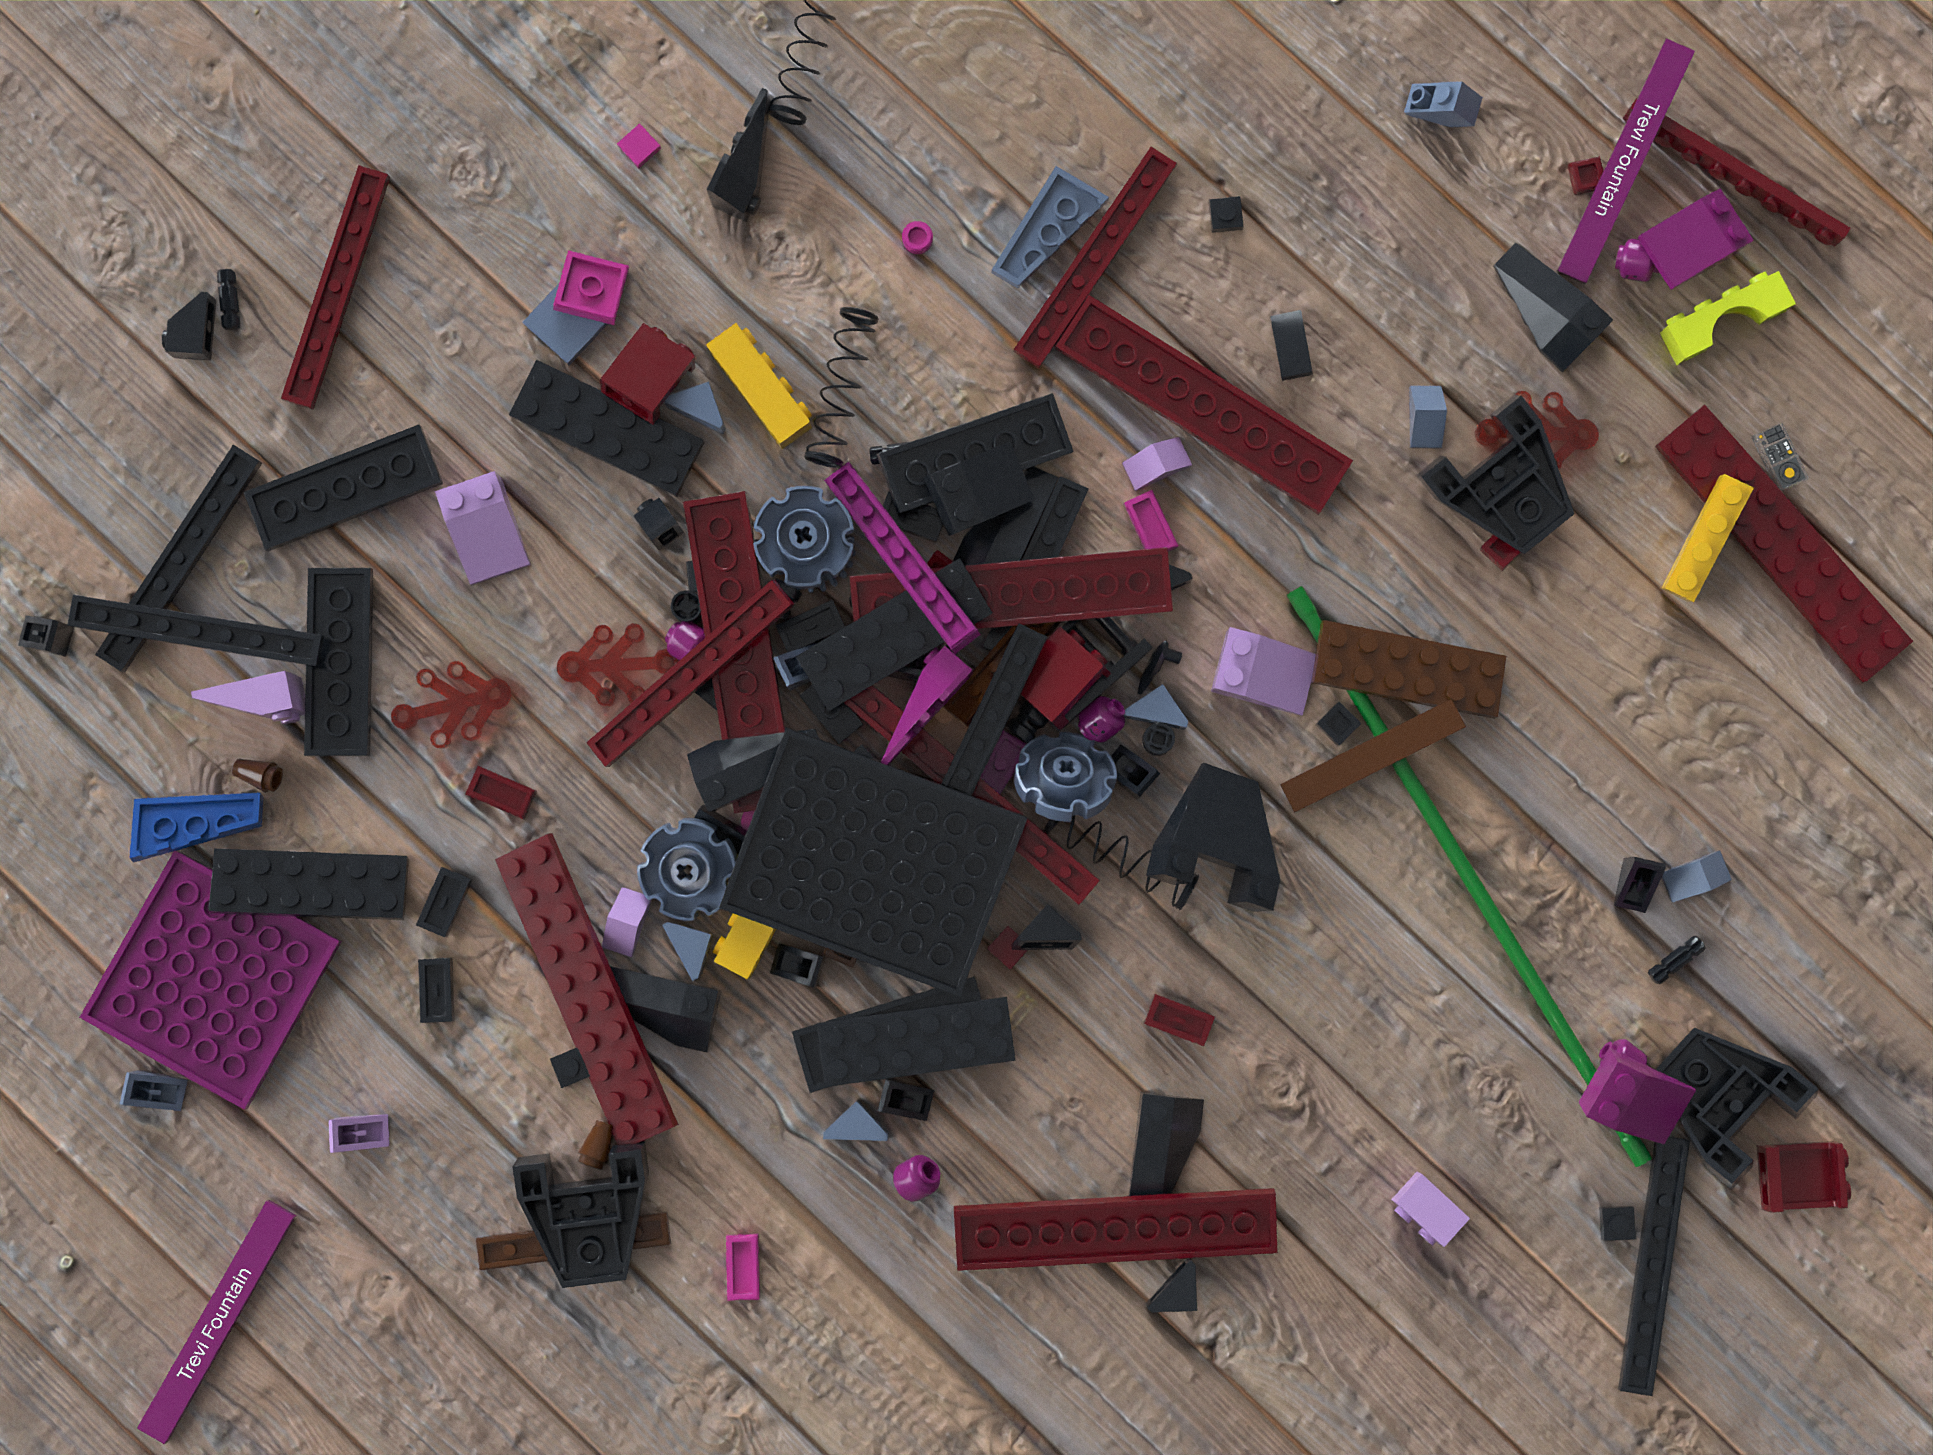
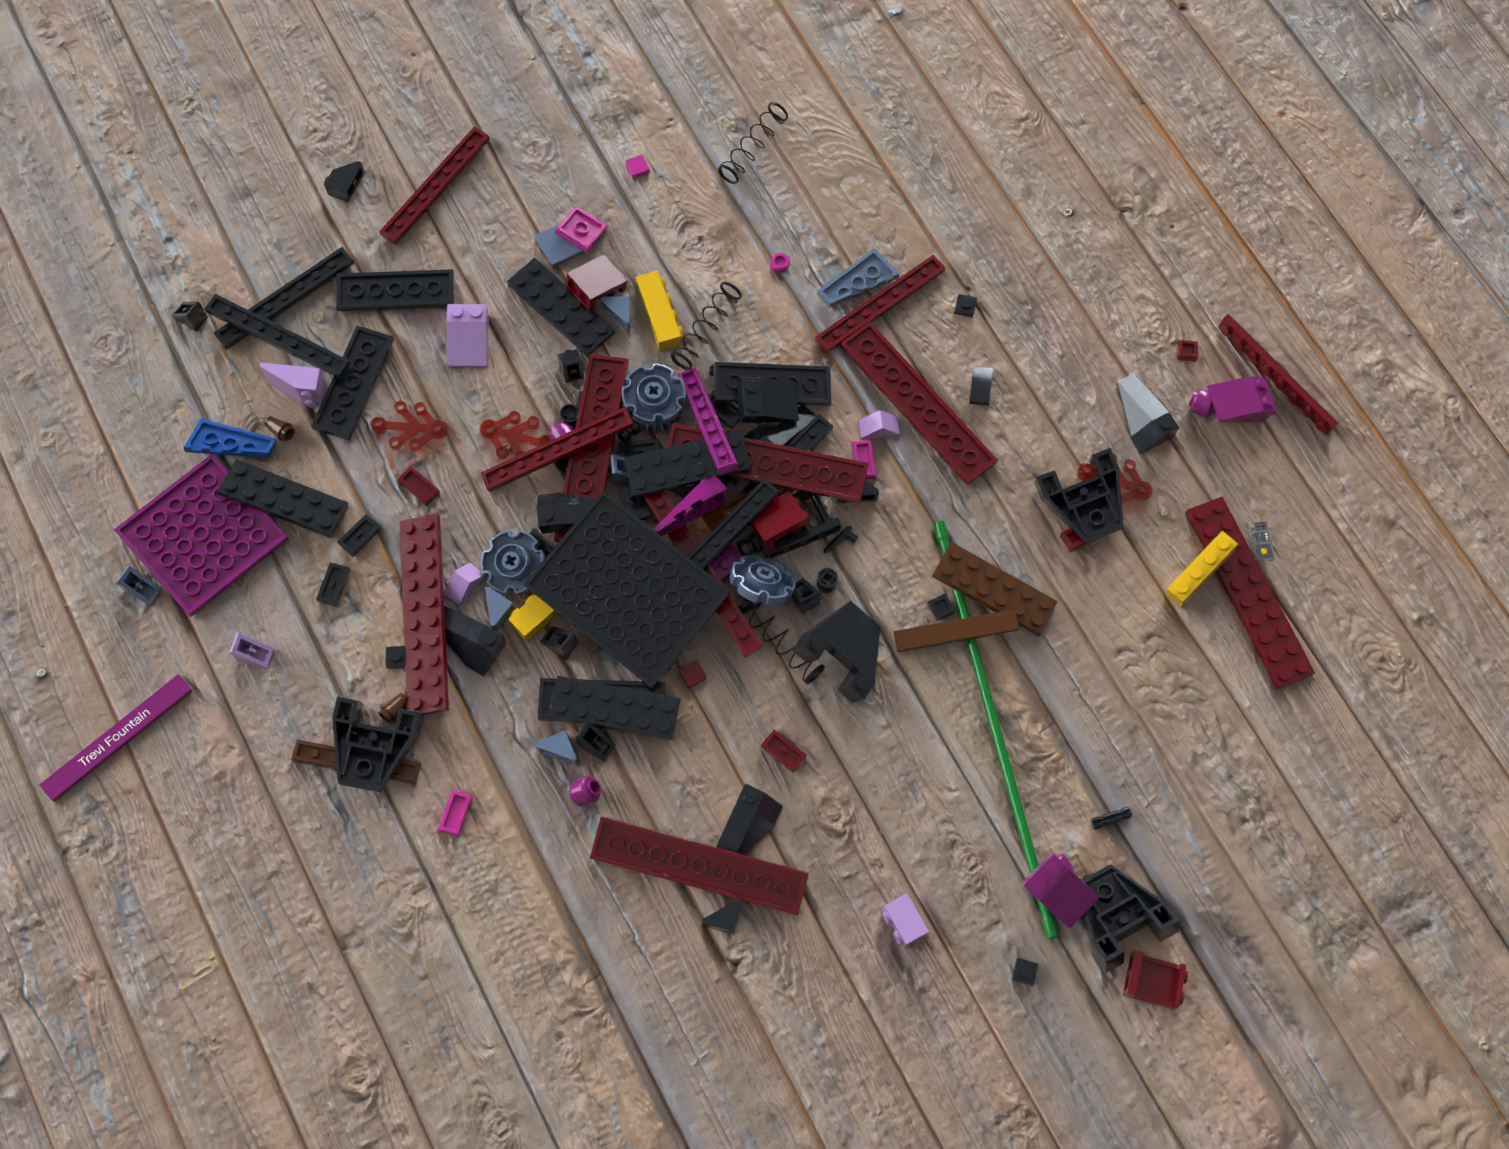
camera: 10 degrees right, 15 degrees down
black axle [217,269,240,330] -> none
black wedge [707,88,770,222] -> none
black slope [1011,904,1082,950] -> none
magenta head [1078,696,1125,743] -> none
sand blue slope [1124,684,1188,730] -> none
lavender slope [1211,627,1316,716] -> none
sand blue slope [1404,81,1483,127] -> none
sand blue slope [1409,386,1447,448] -> none
magenta tile [1556,38,1695,284] -> none
black slope [1614,857,1666,913] -> none
black tile [1618,1136,1690,1397] -> none
neon yellow arch [1660,271,1796,365] -> none
sand blue slope [1662,850,1732,902] -> none

